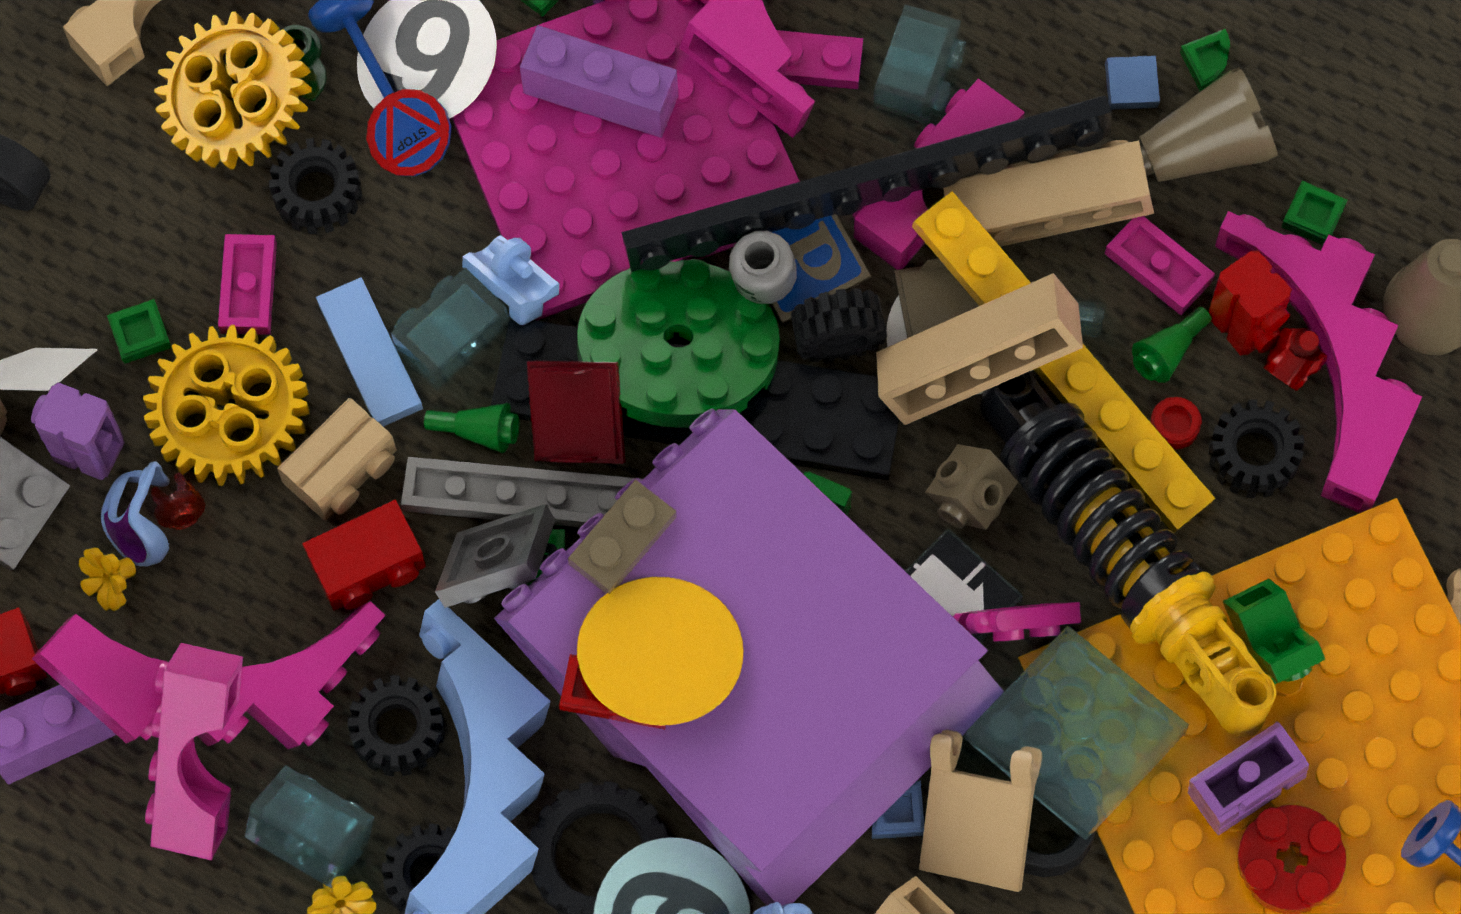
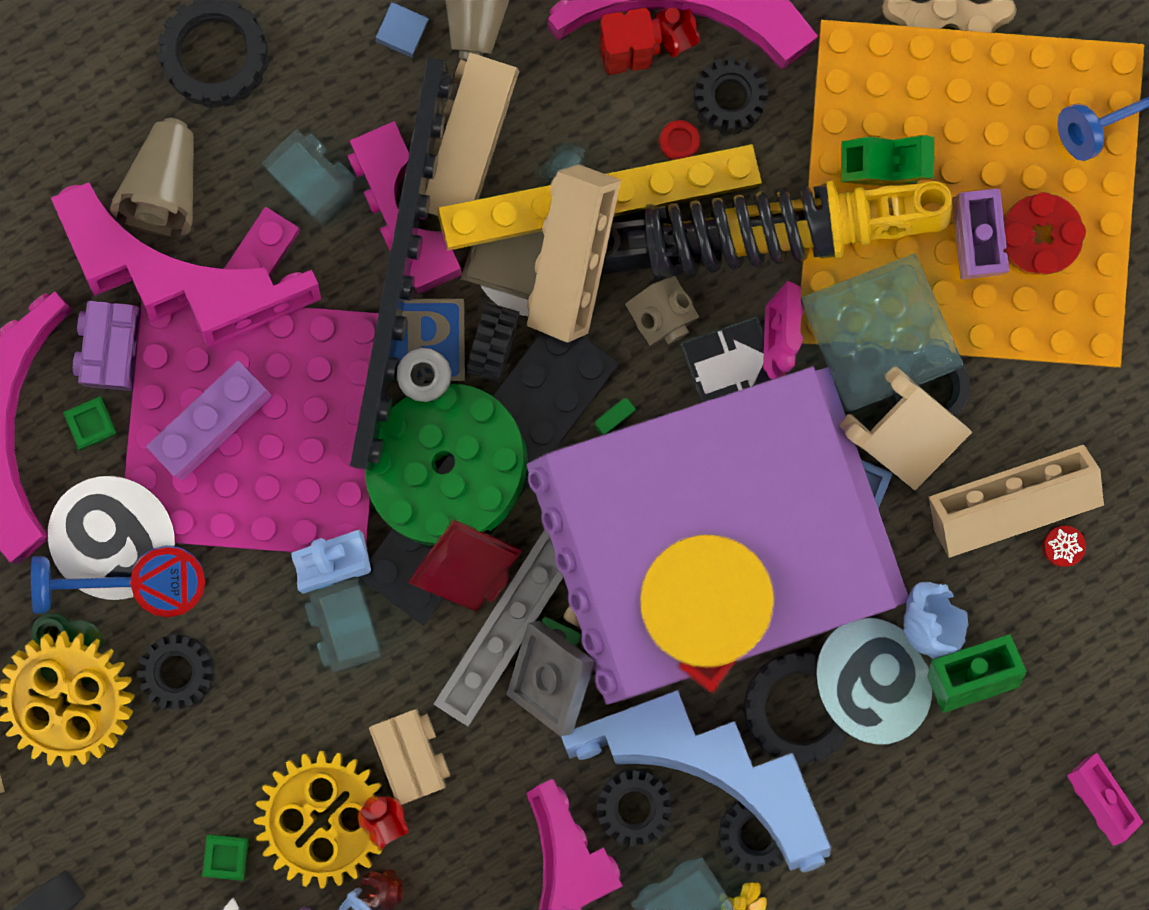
camera: 70 degrees left, 15 degrees up
dark pink plate [218,234,277,335] -> none
red brick [302,499,426,611] -> none
light blue tile [316,277,423,427] -> none
green cone [424,403,520,453] -> none
dark tan plate [568,479,677,594] -> none
dark pink plate [1105,216,1215,315] -> none
green cone [1132,307,1211,383] -> none
none -> red arm [358,796,409,851]

